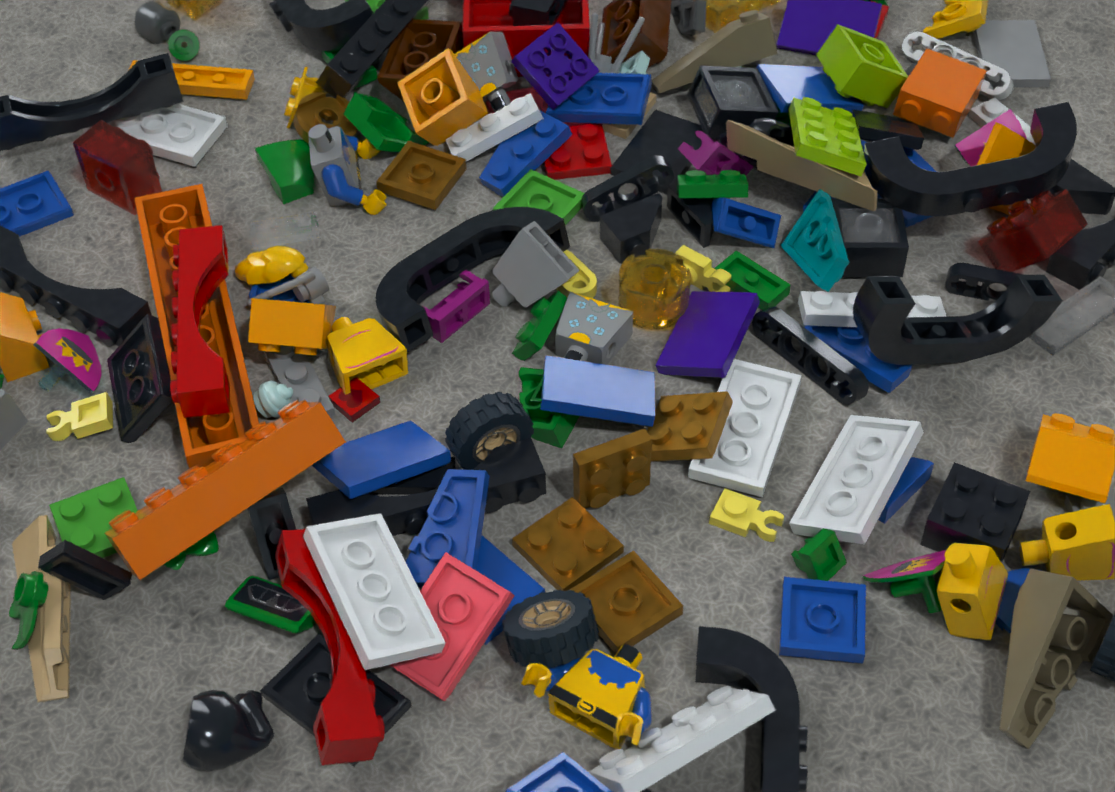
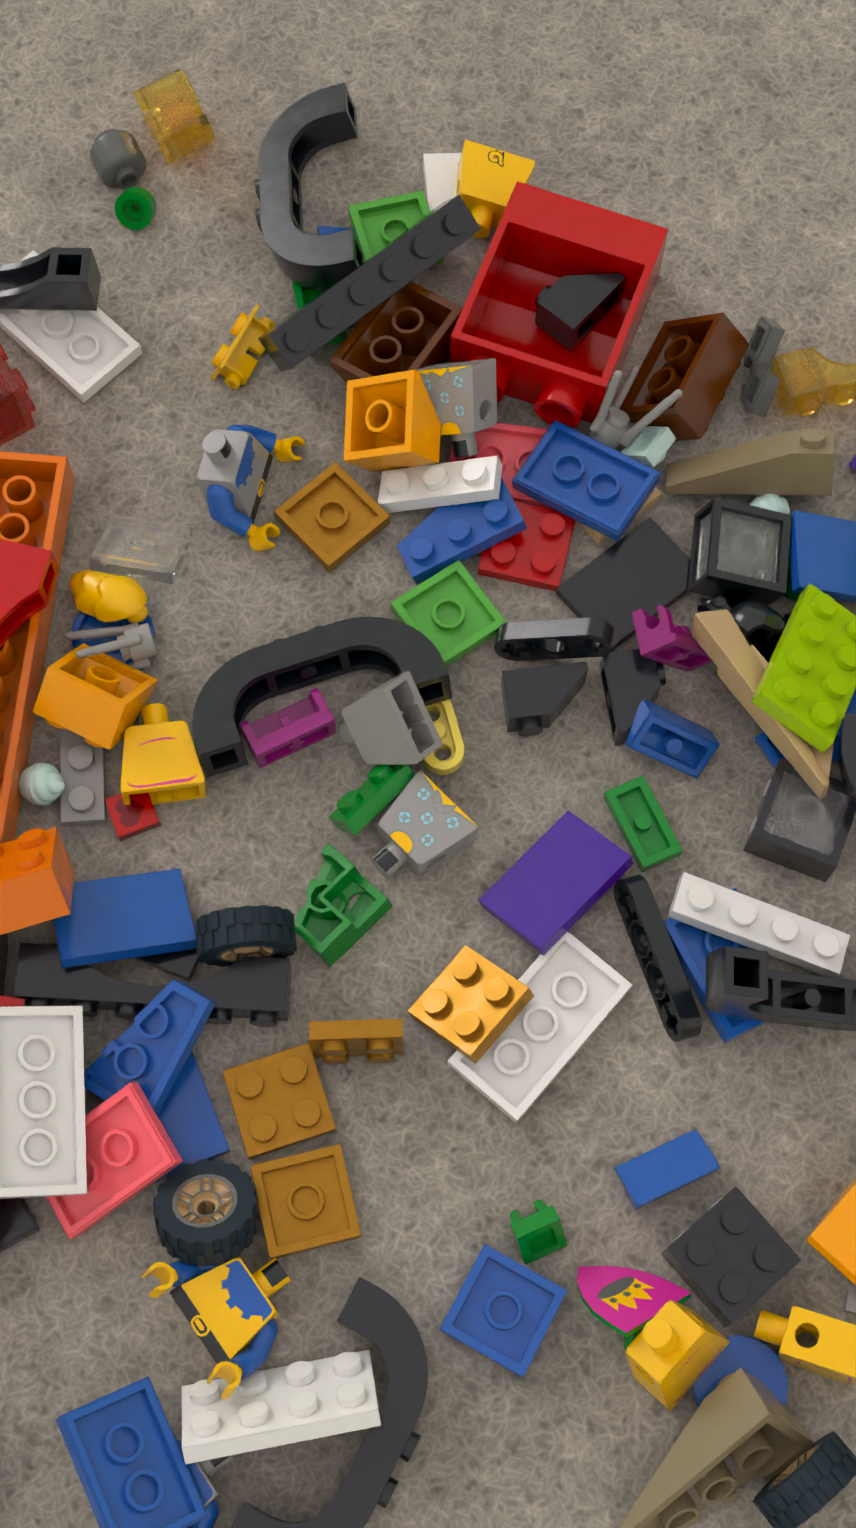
camera: 20 degrees right, 20 degrees up
light orange plate [128,60,255,100] -> none
green slope [255,140,315,205] -> none
pearl gold plate [293,92,358,144] -> none
green slope [343,92,430,152] -> none
dark purple plate [511,22,600,110] -> none
tile [540,355,655,427] -> none
clear yellow brick [619,249,691,331] -> none
light yellow plate [674,245,732,292] -> none
green plate [677,170,748,198] -> none
light yellow plate [709,488,784,542] -> none
teal wing [781,189,849,292] -> none
white plate [789,415,924,545] -> none

